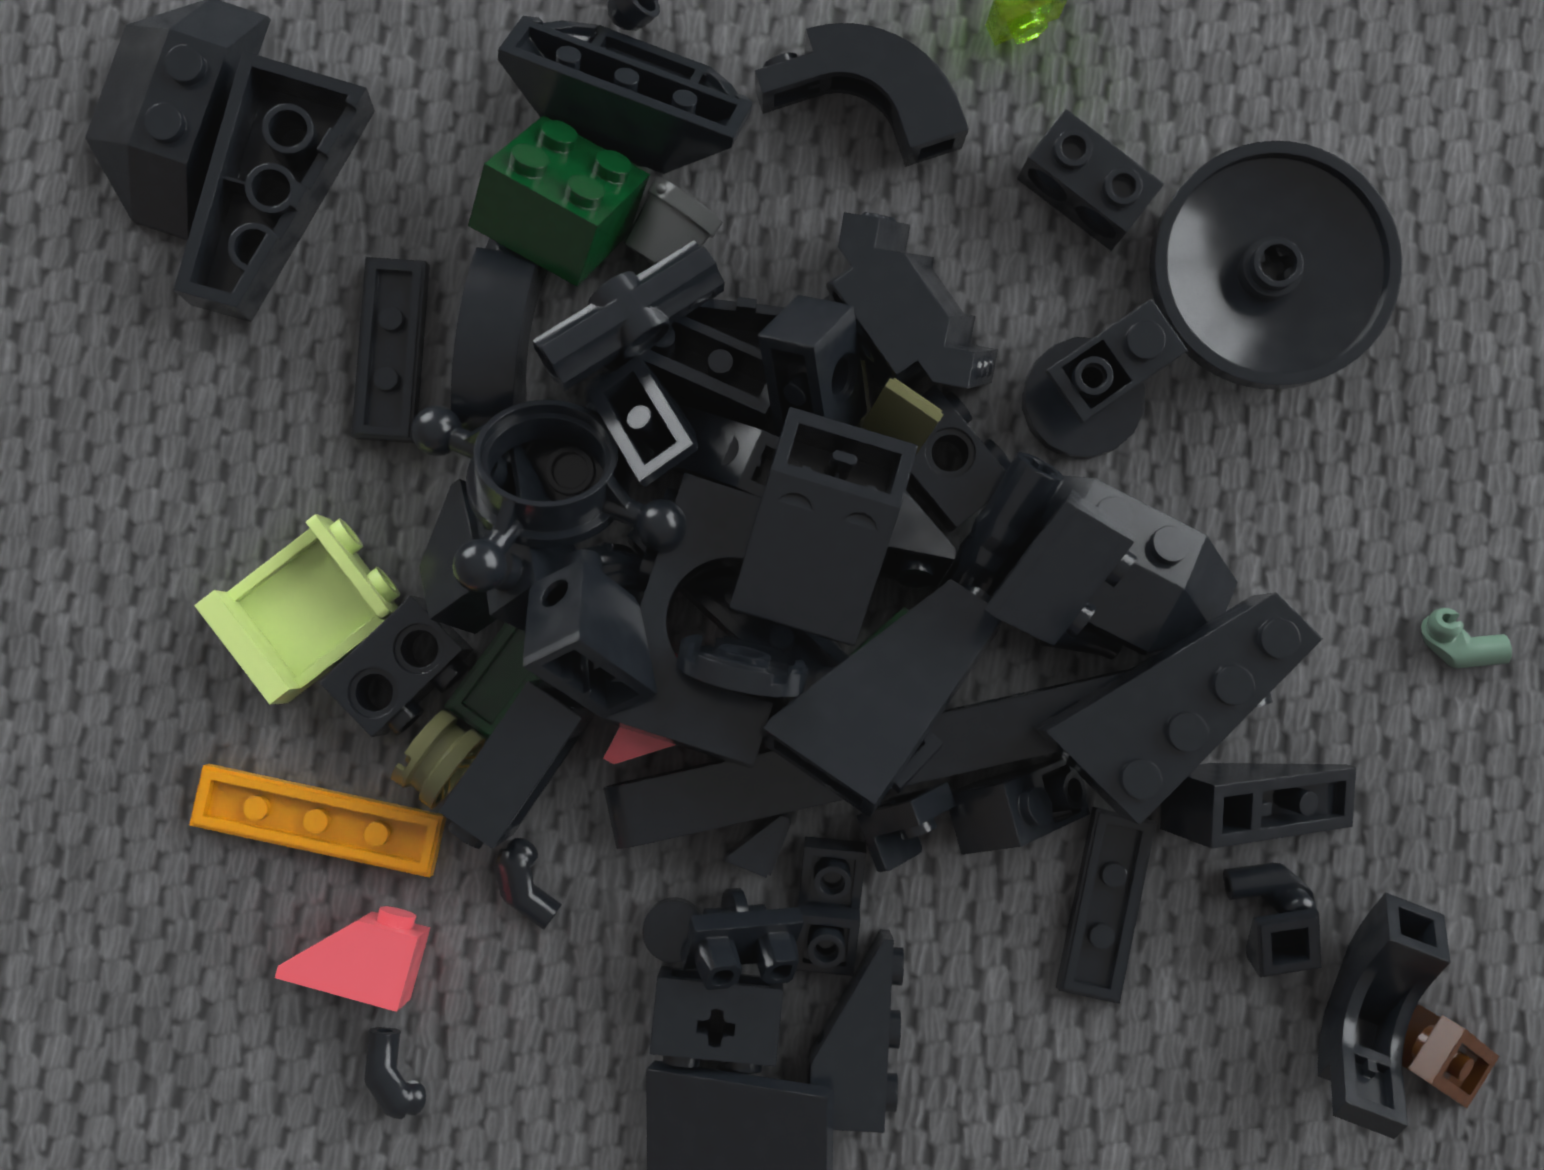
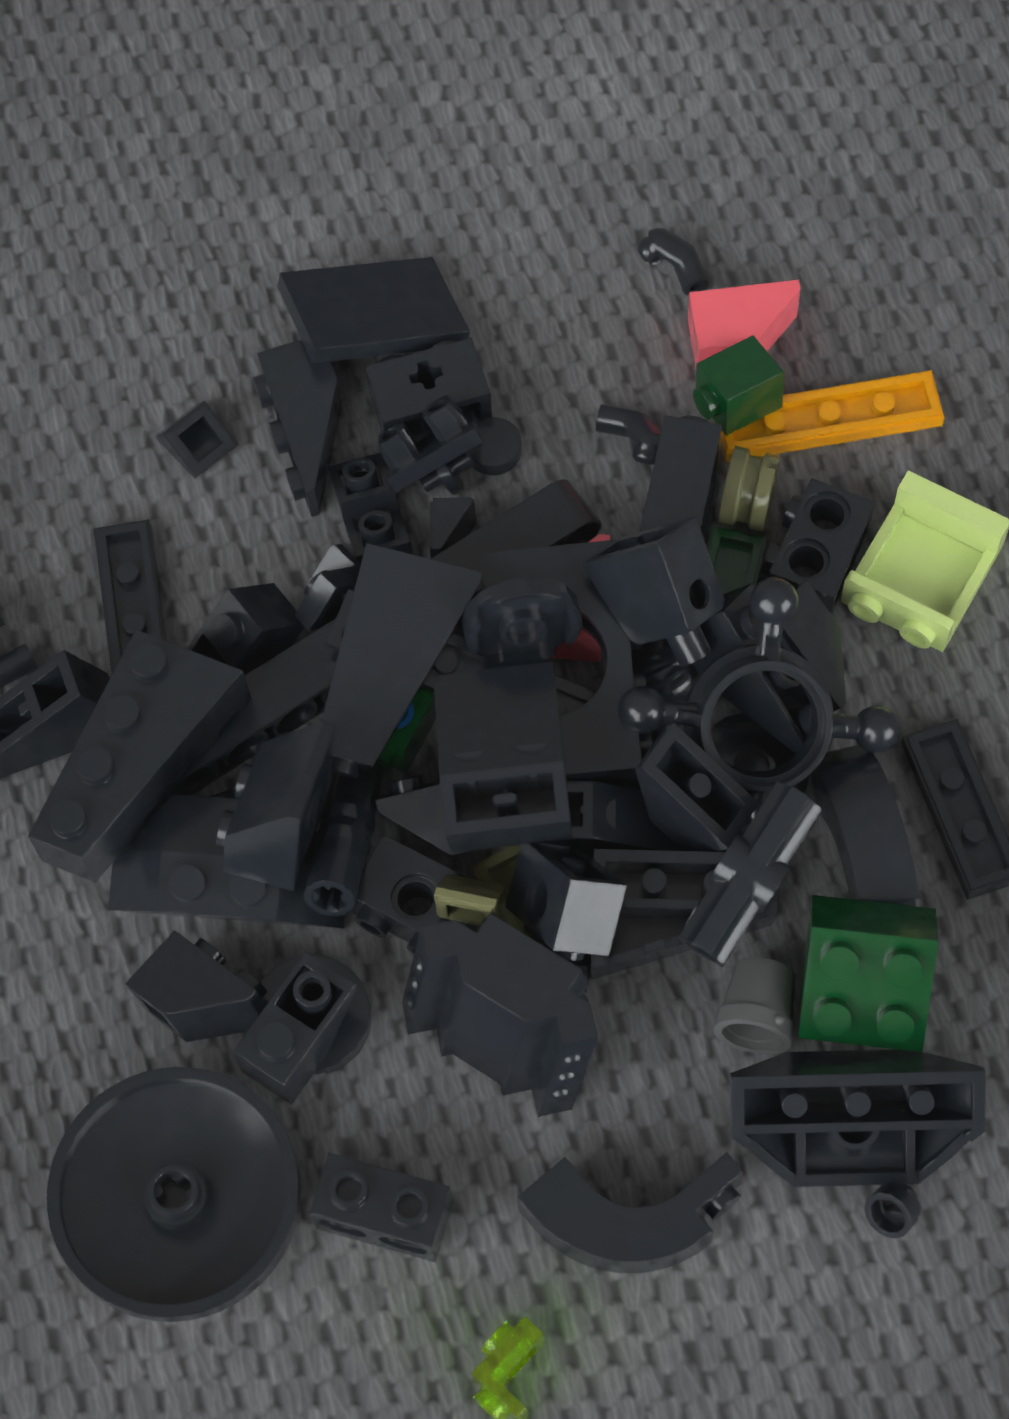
camera: 165 degrees right, 20 degrees down
none -> black slope [125,930,268,1042]
none -> black slope [155,400,238,478]
none -> dark green brick [693,335,784,436]

